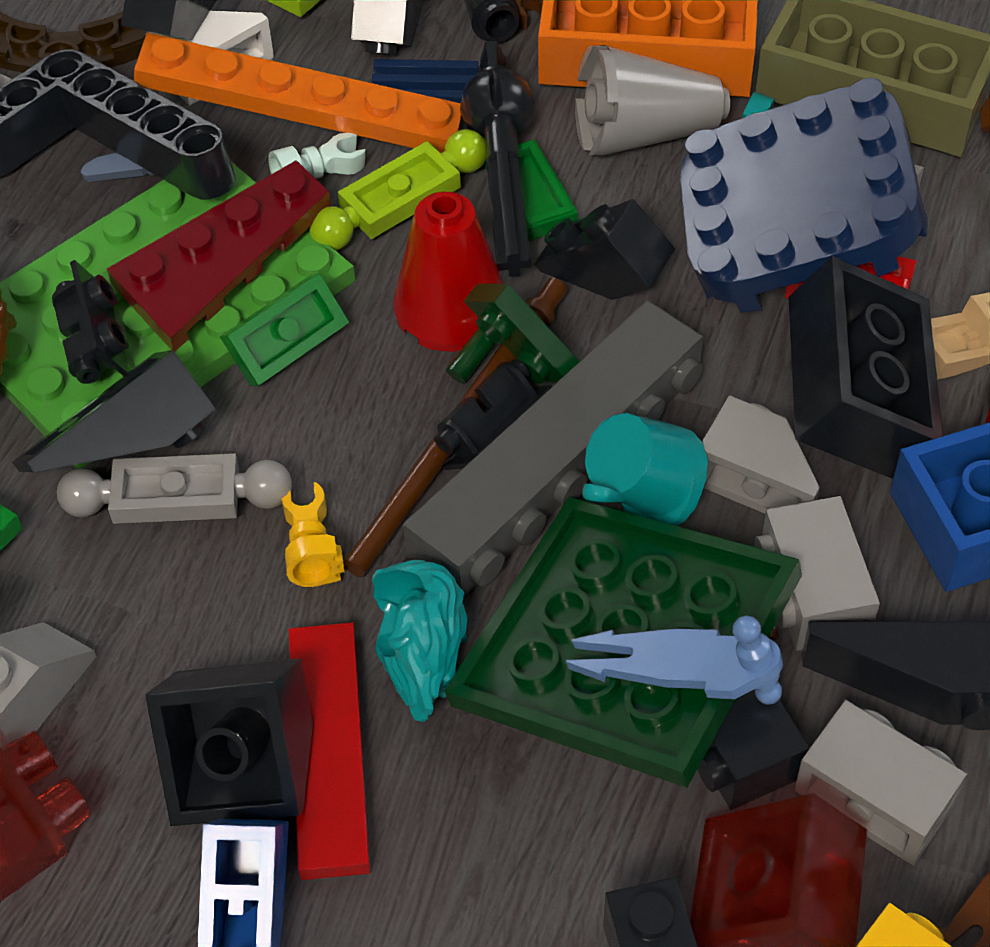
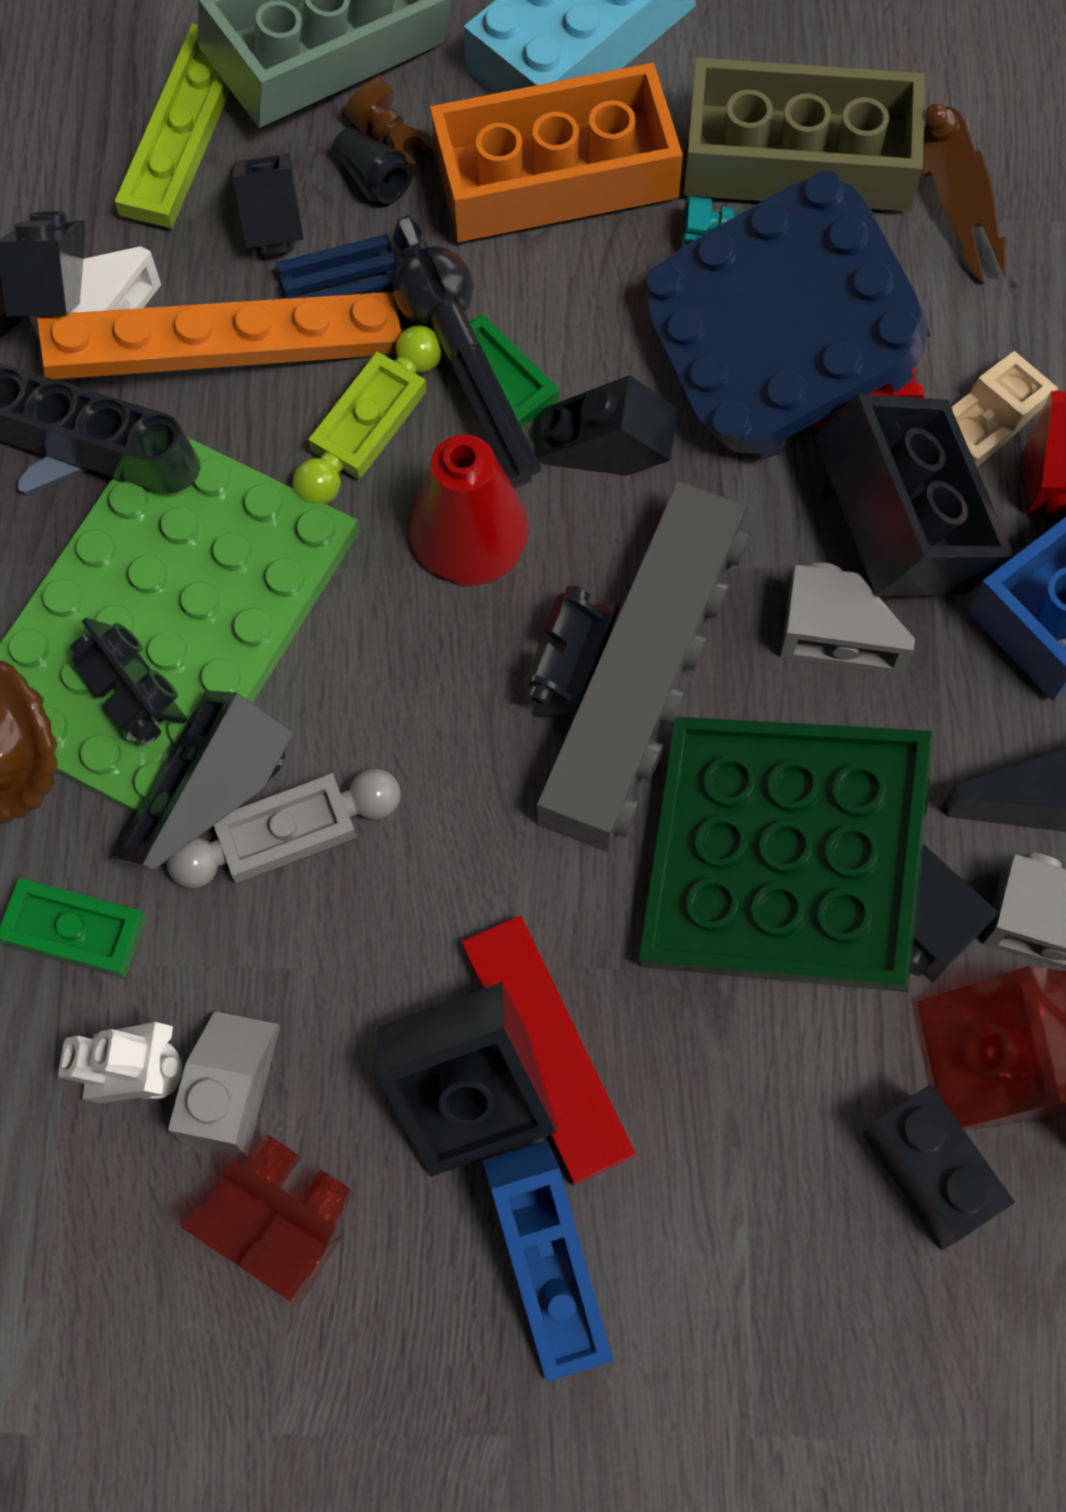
camera: 20 degrees left, 15 degrees up
dark red wing [107,160,331,352] -> none
green plate [220,273,350,386] -> none
light aqua piece [269,133,366,179] -> none
yellow piece [281,482,345,587] -> none
reddish brown bar [343,278,567,577] -> none
teal hair [372,560,468,722] -> none
dark green plate [446,284,580,384] -> none
medium blue piece [566,615,783,705] -> none
light grey cone [575,45,730,156] -> none
teal hat [582,413,708,526] -> none
light grey brick [754,496,880,651] -> none

